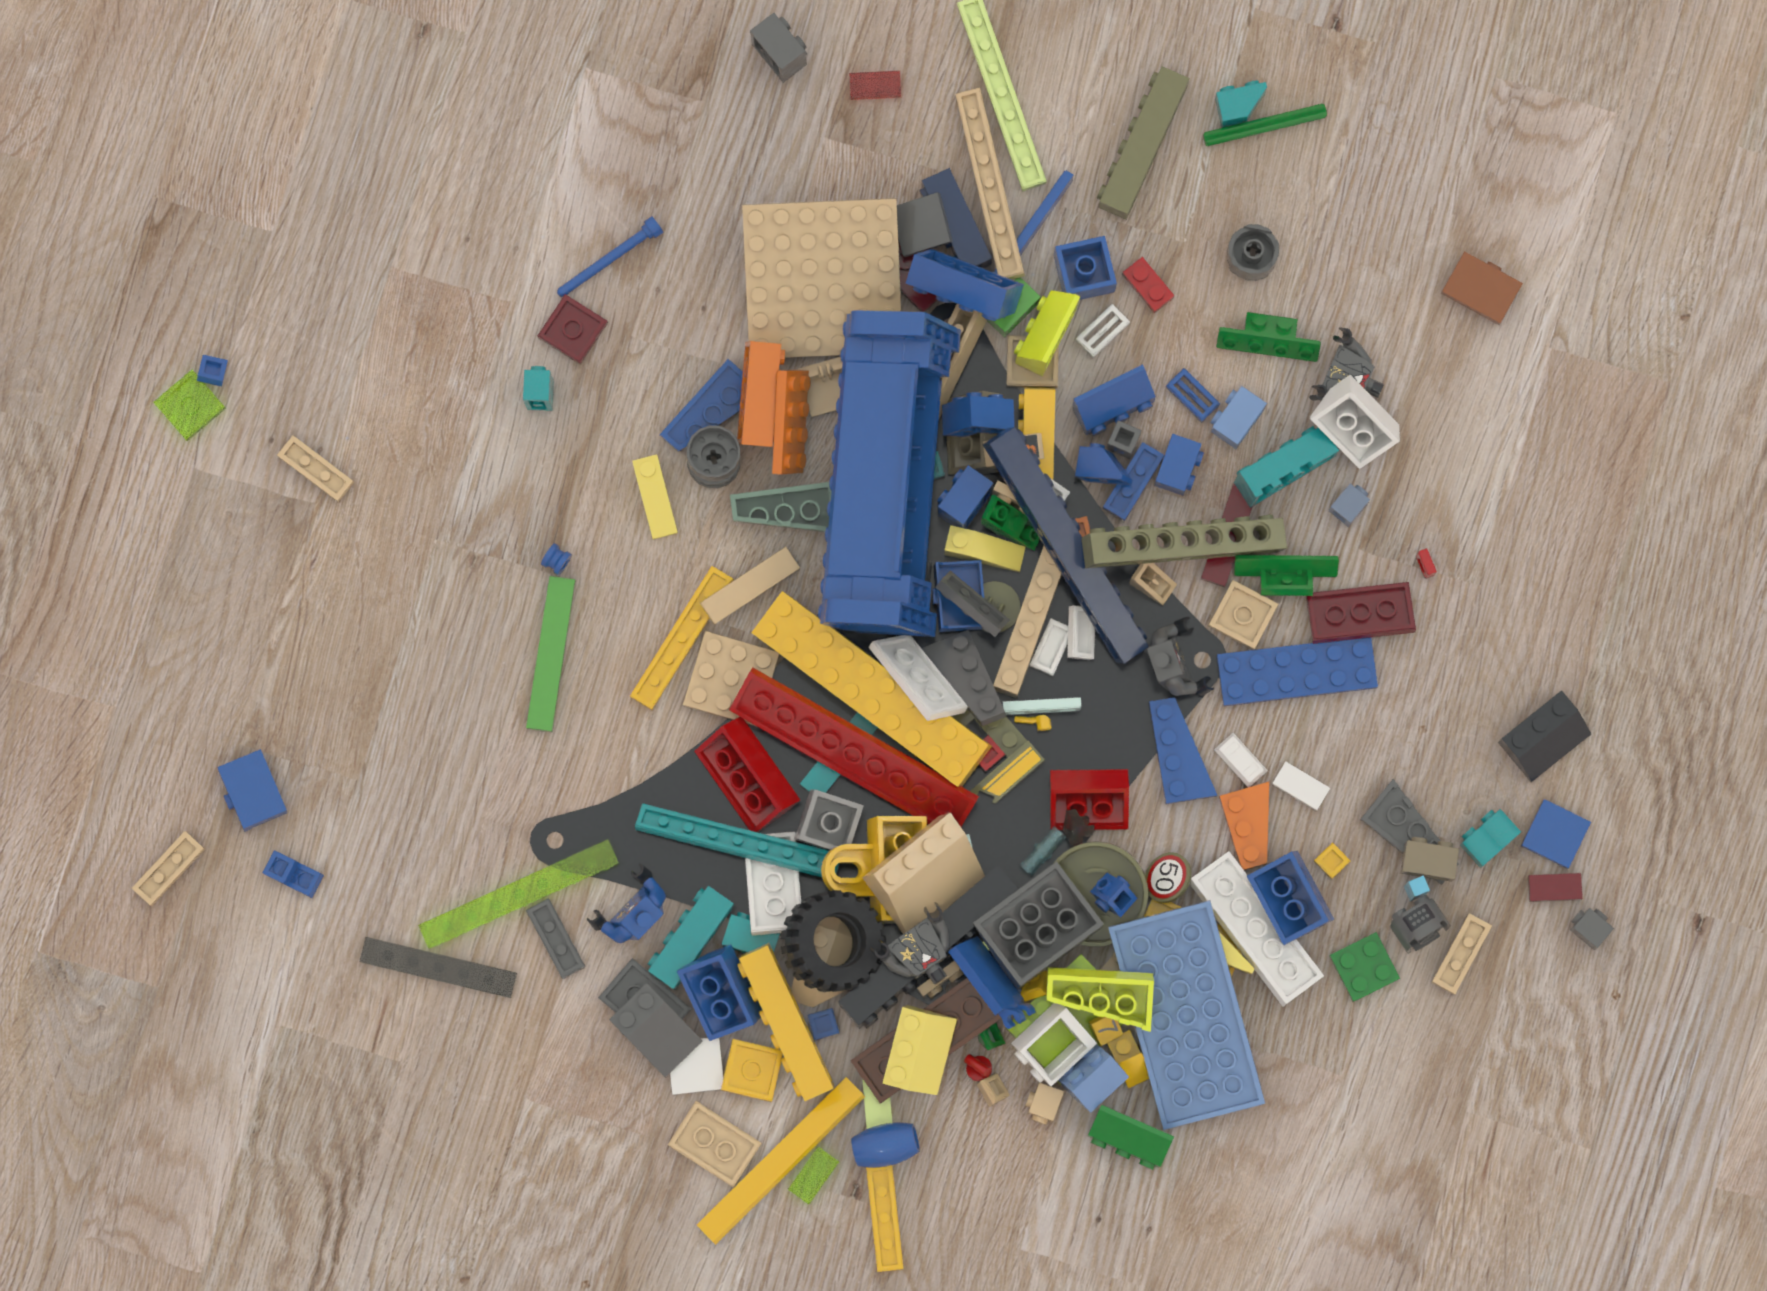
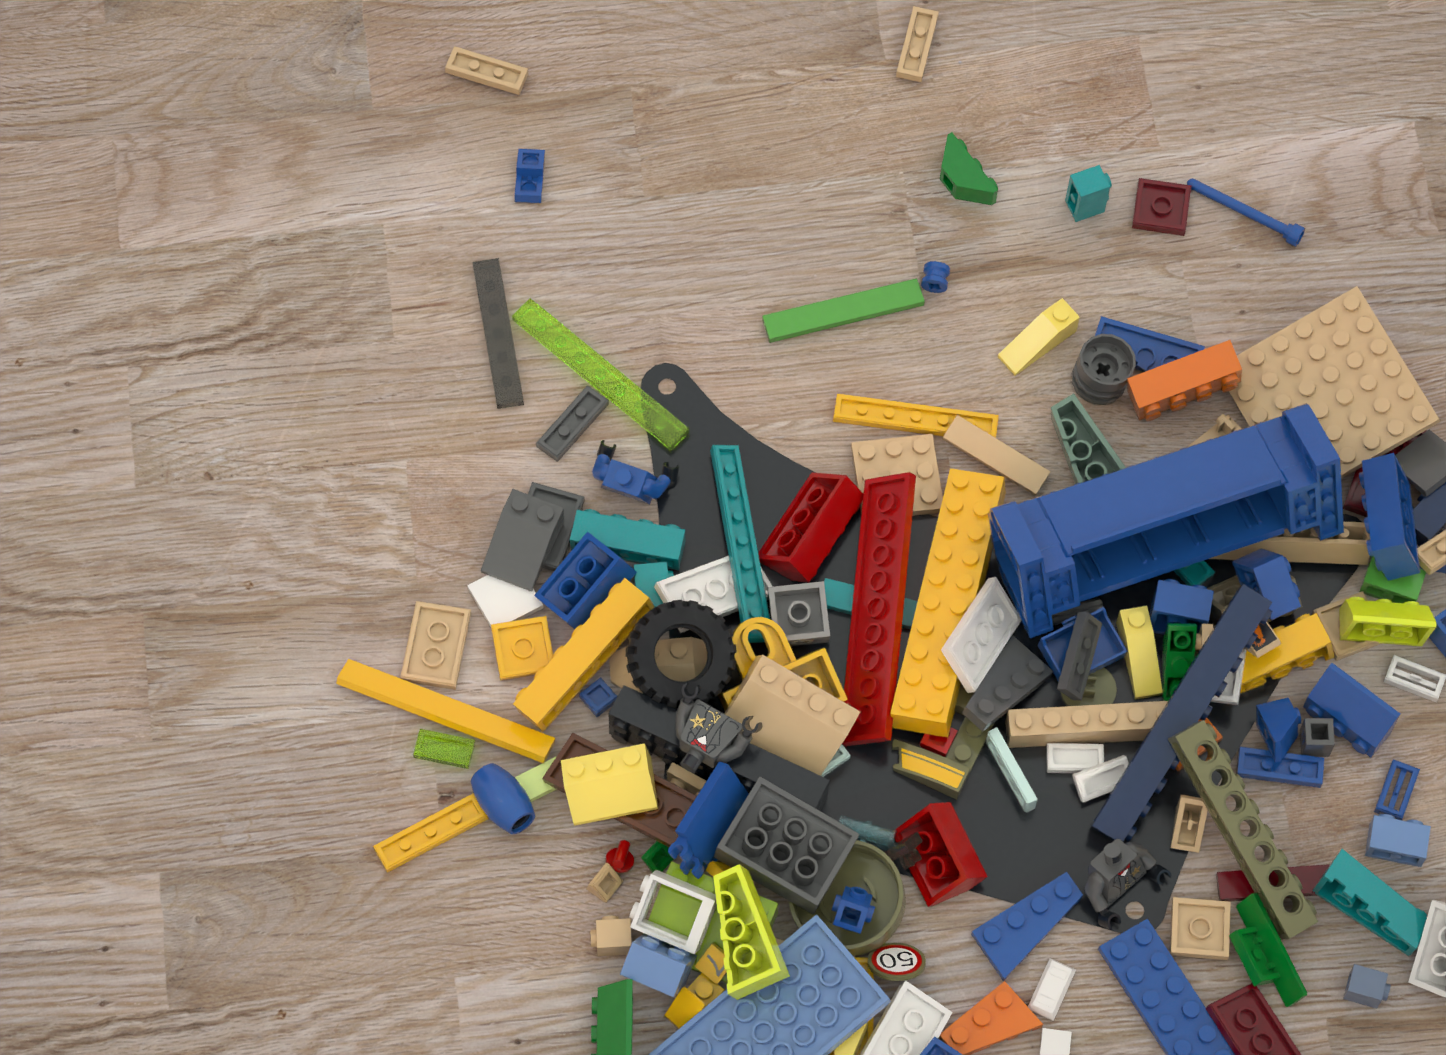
camera: 60 degrees right, 15 degrees down
blue container [217,749,287,832] -> none
orange plate [772,370,811,475] -> none
yellow hand [1014,715,1052,731] -> none
blue brick [1154,434,1204,496] -> none
none -> green slope [940,132,998,205]

